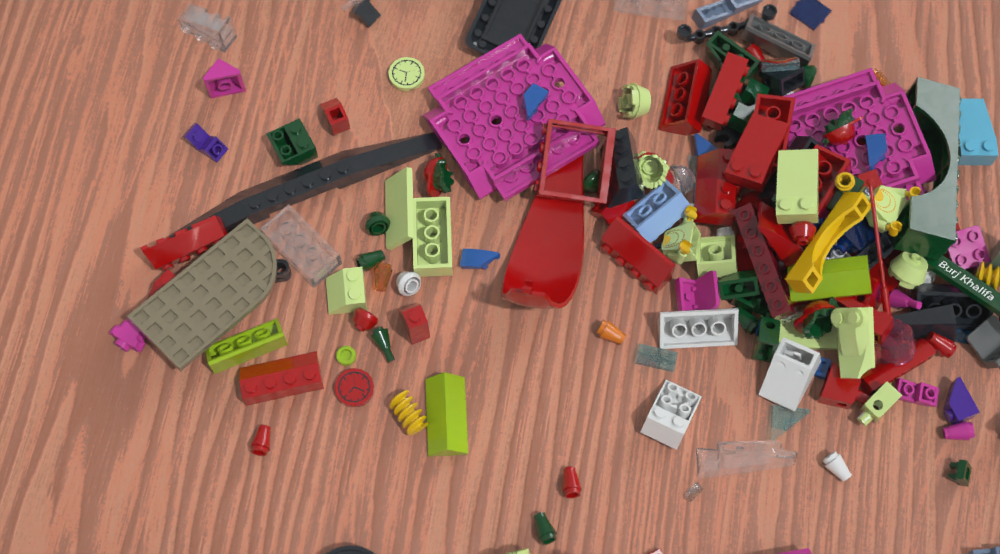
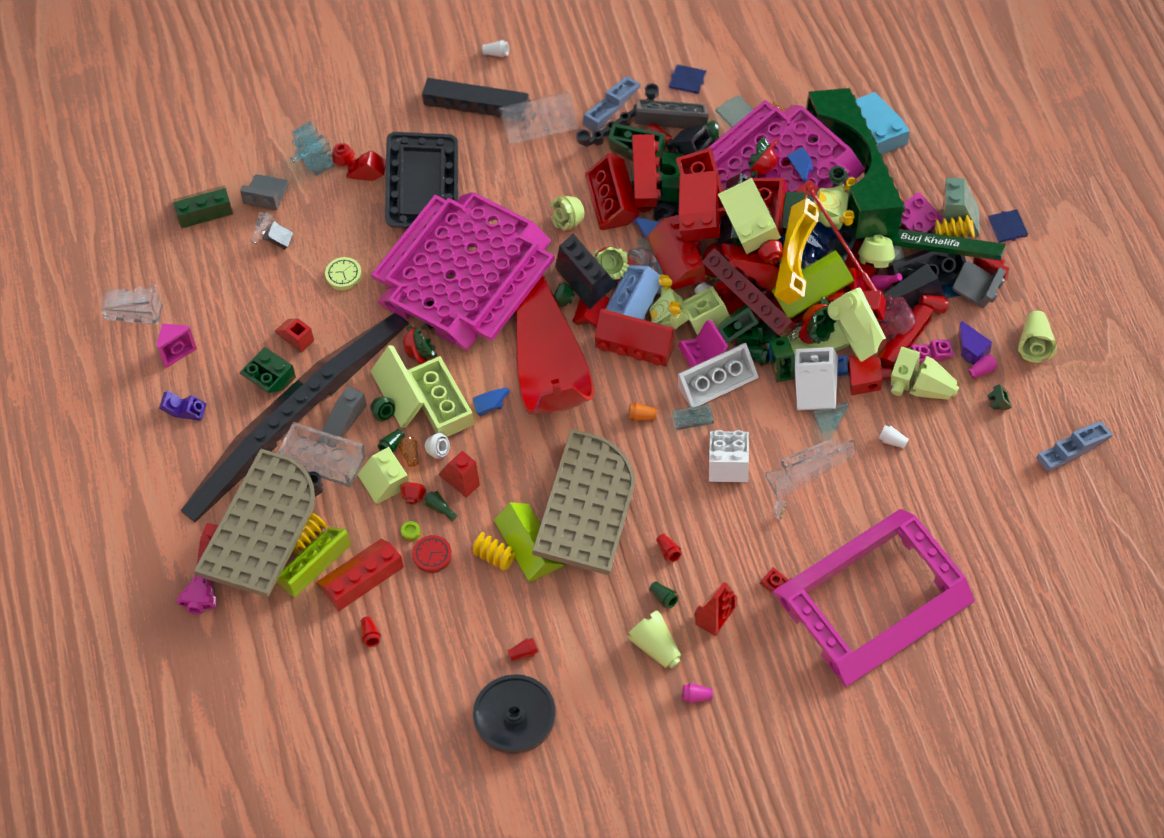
camera: 20 degrees left, 10 degrees down
red wedge [140,215,228,272] -> none
blue slope [522,83,549,120] -> none
red window [534,119,616,206] -> none
clear light blue slope [760,57,800,72] -> none
yellow cone [835,172,855,194] -> none
none -> yellow piece [292,513,327,555]
none -> dark grey slope [319,386,367,448]
none -> red cone [507,638,539,661]
none -> dark tan plate [532,429,635,575]
none -> clear light blue piece [716,95,753,127]
none -> dark green cone [829,166,847,187]
none -> yellowish green cone [910,356,959,400]

